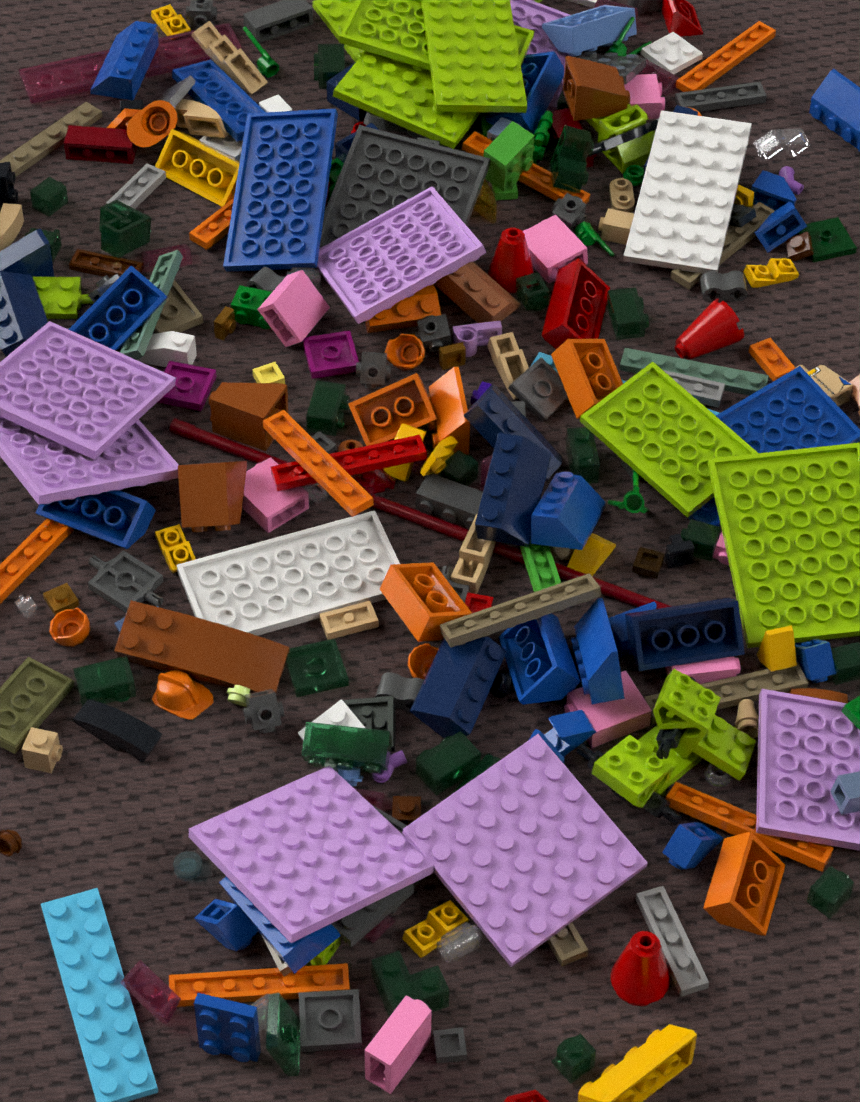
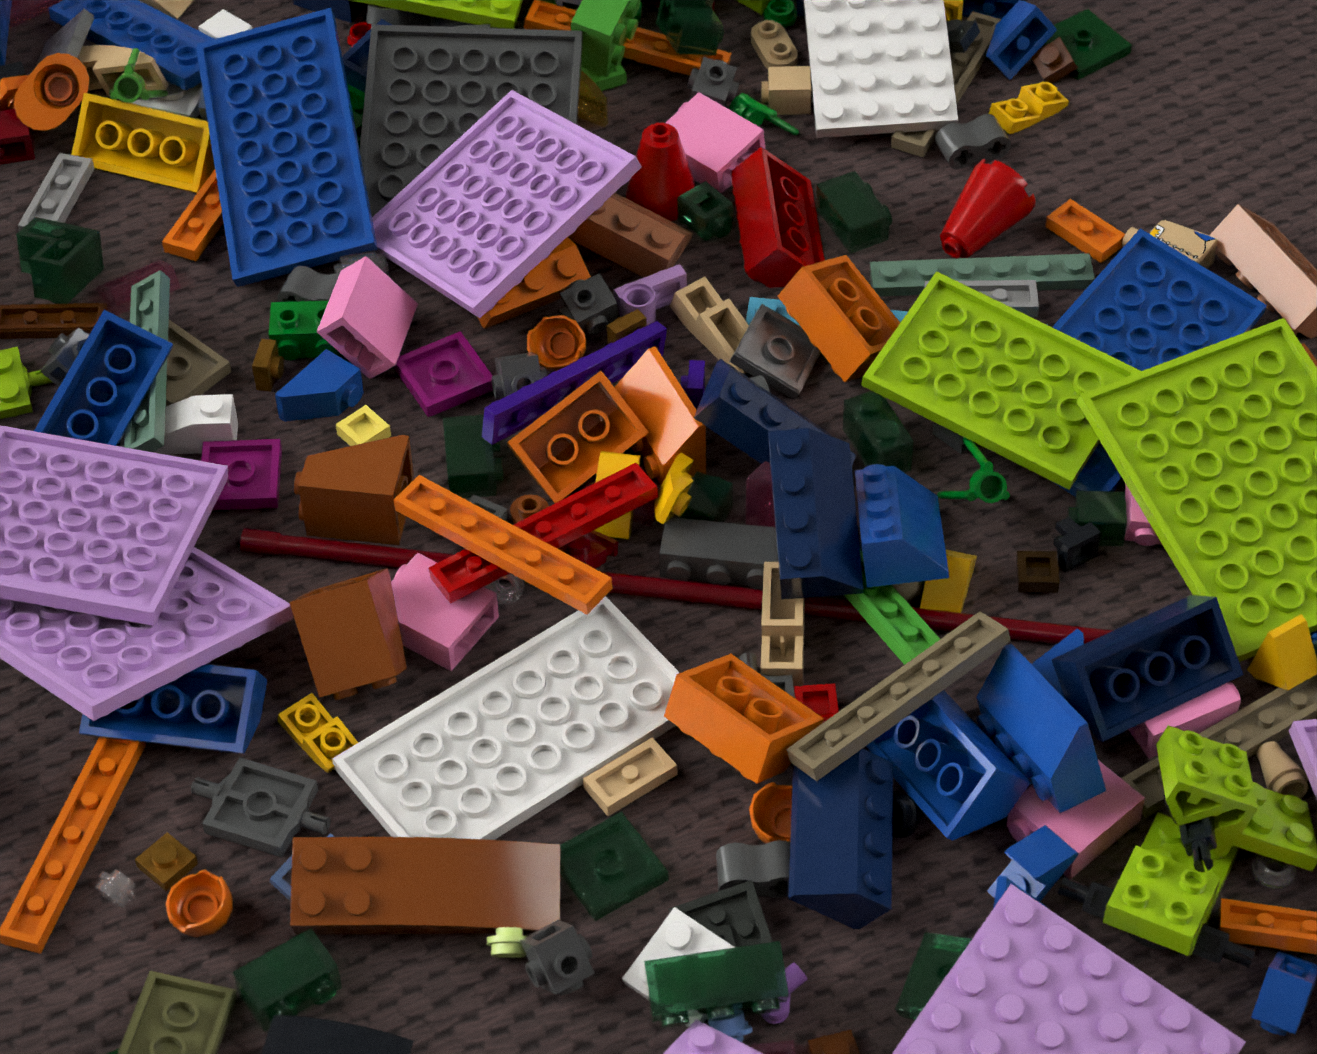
camera: 15 degrees left, 0 degrees up
orange piece [152,670,214,720] -> none
clear green brick [416,731,481,796] -> none
none -> bright green plant [109,48,169,103]
none -> blue slope [275,349,364,422]
none -> dark purple plate [482,321,667,445]

